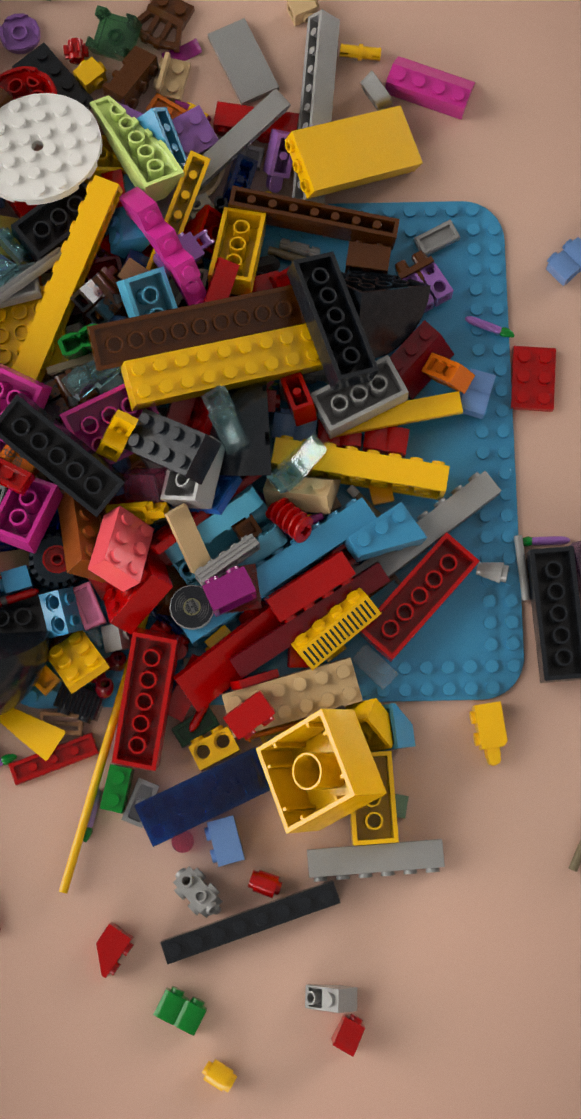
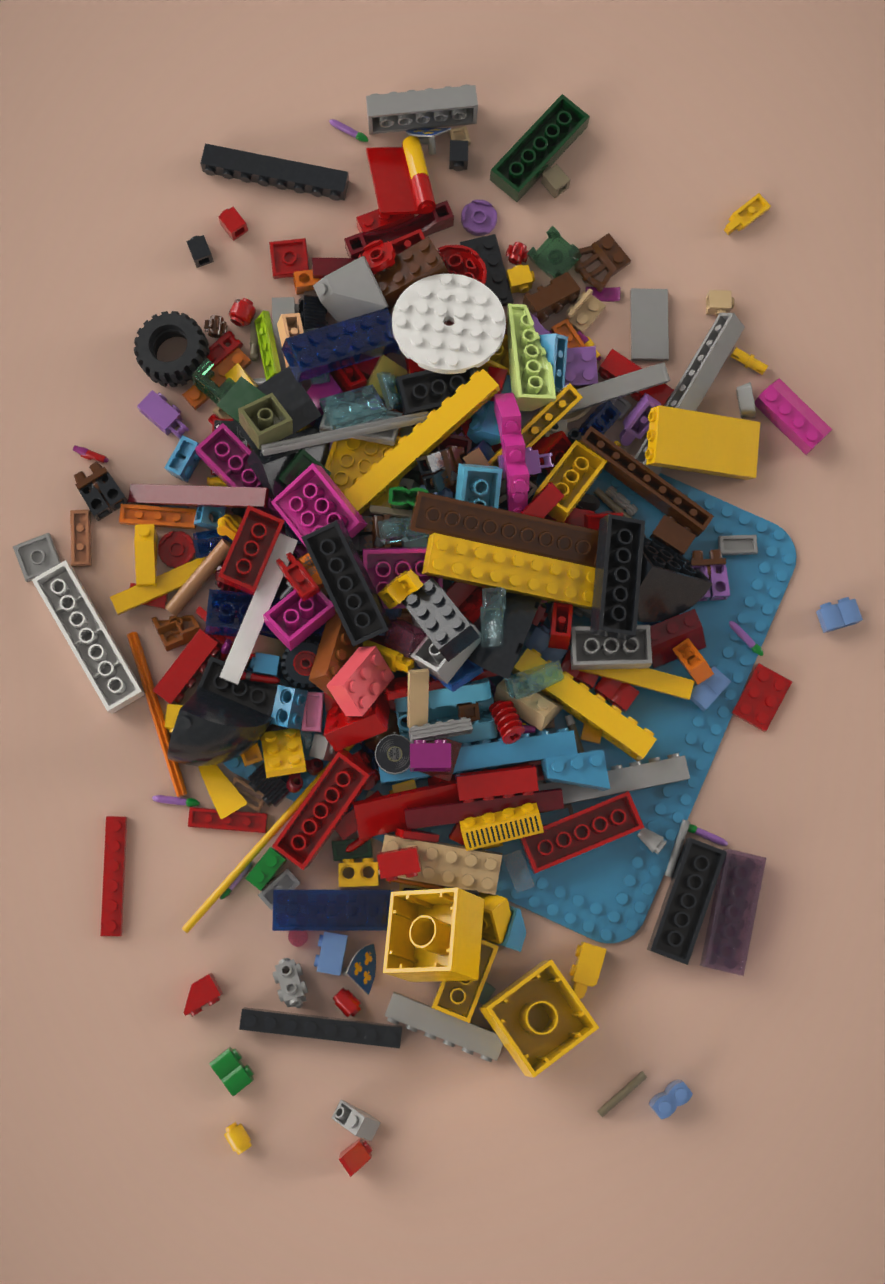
camera: 20 degrees right, 0 degrees up
none -> blue shield [342,944,376,995]
none -> yellow brick [479,959,599,1078]

